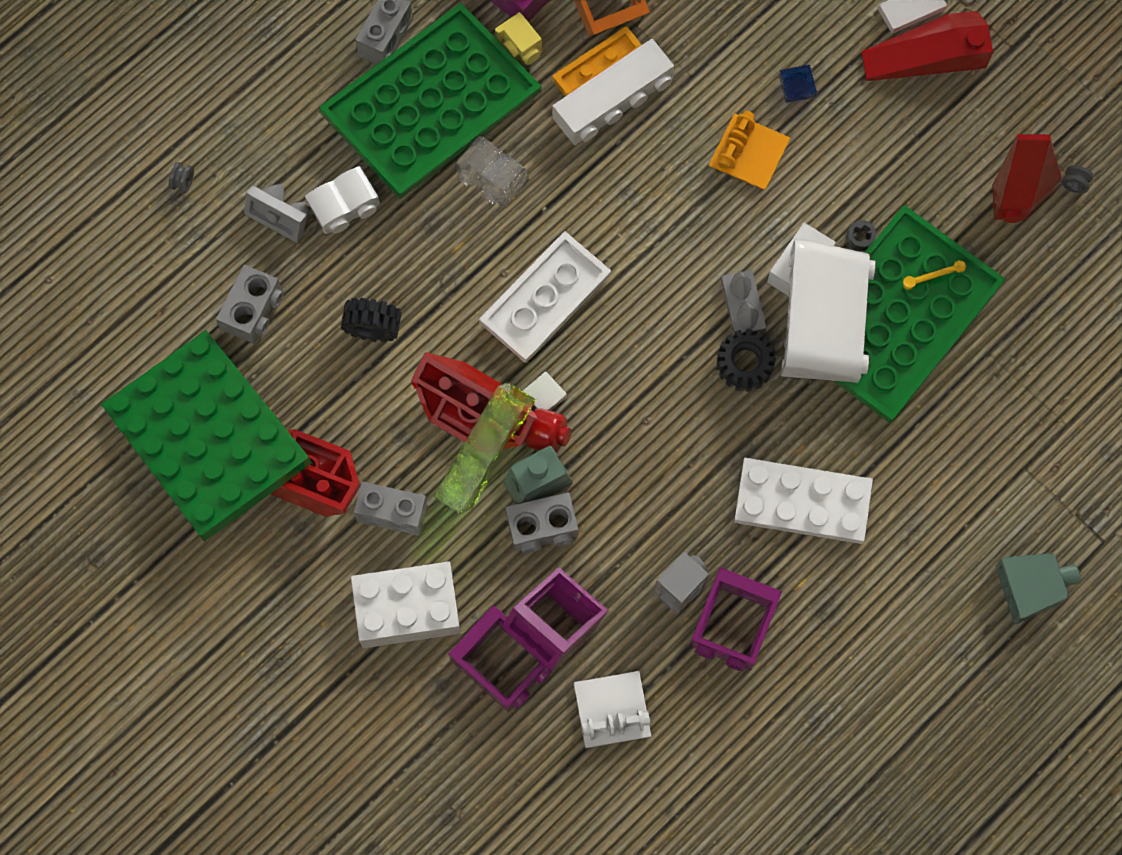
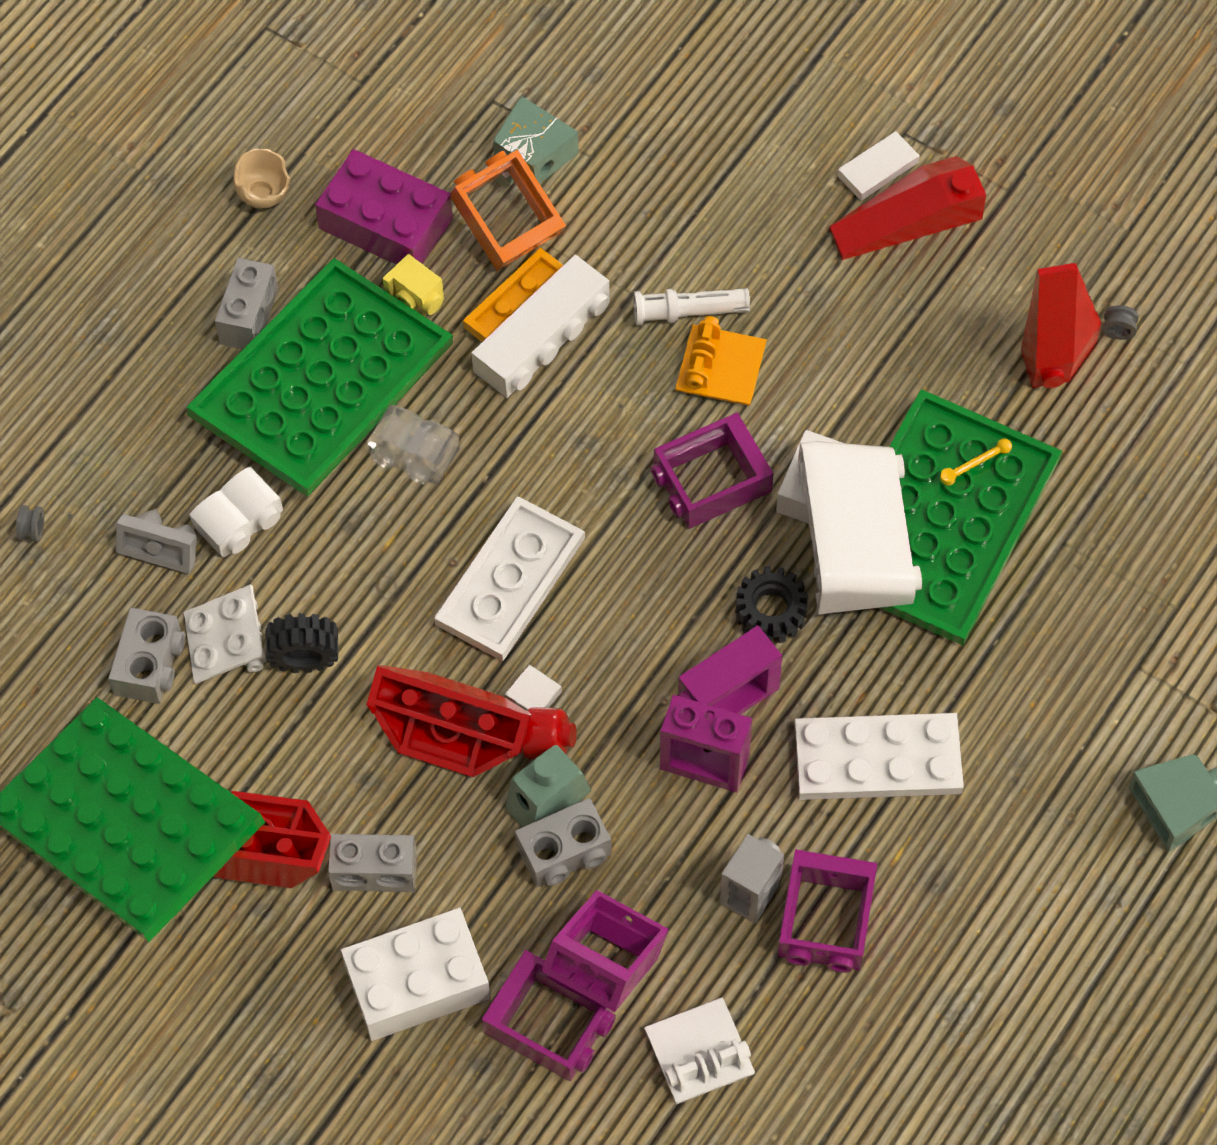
camera: 10 degrees left, 10 degrees down
clear neon green arch [434,382,536,514] -> none
light grey tile [721,270,766,335] -> none
clear blue plate [779,65,817,103] -> none
dark grey bush [846,220,876,251] -> none
none -> white hinge [184,584,266,684]
none -> white pin [633,288,750,326]
none -> magenta window [650,412,774,529]
none -> magenta window [660,695,752,793]
none -> magenta window [677,626,782,720]

